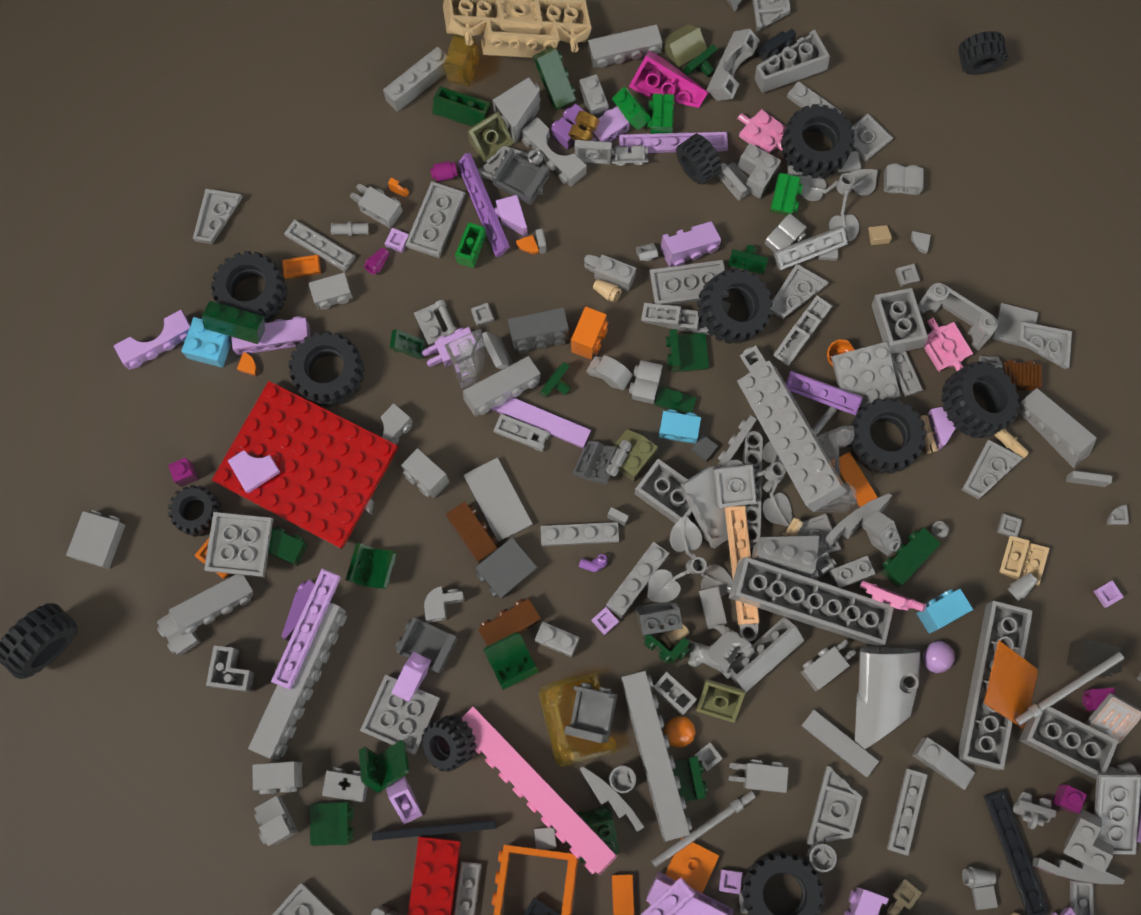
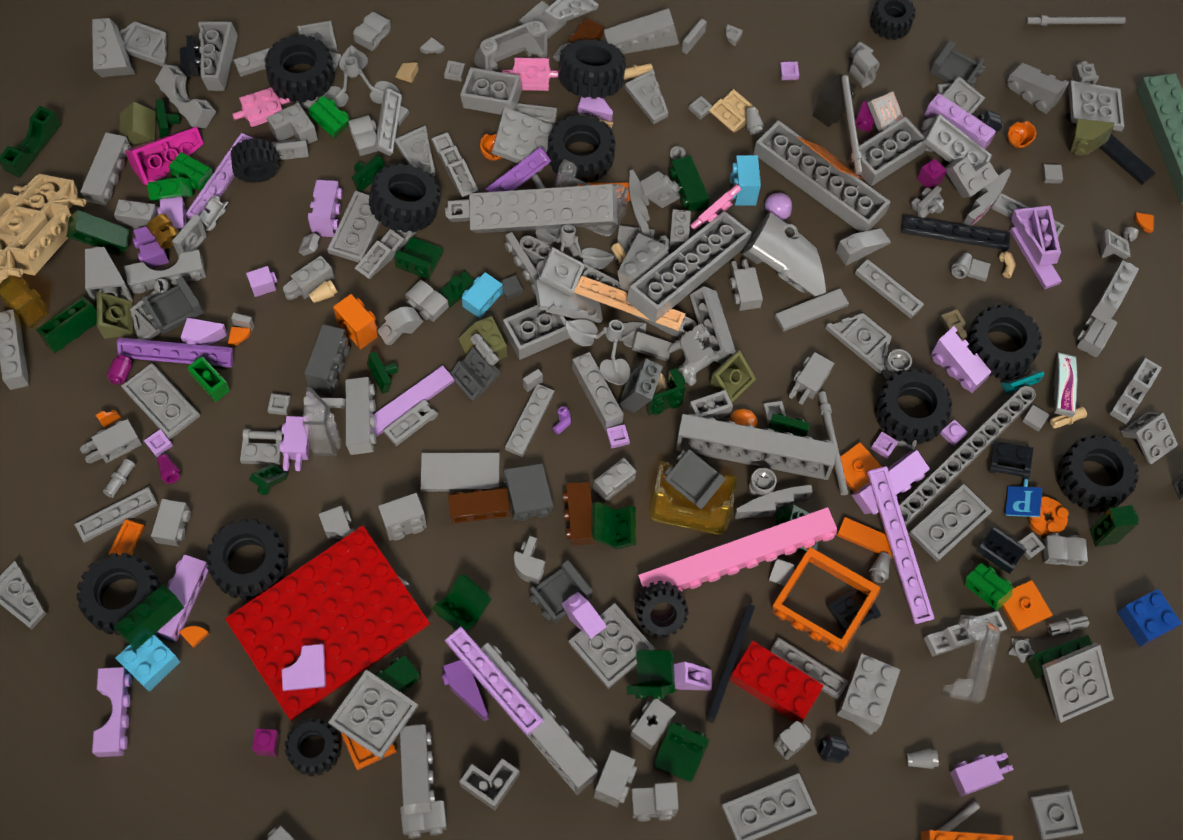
camera: 70 degrees left, 10 degrees down
none -> lavender brick [246,266,277,297]

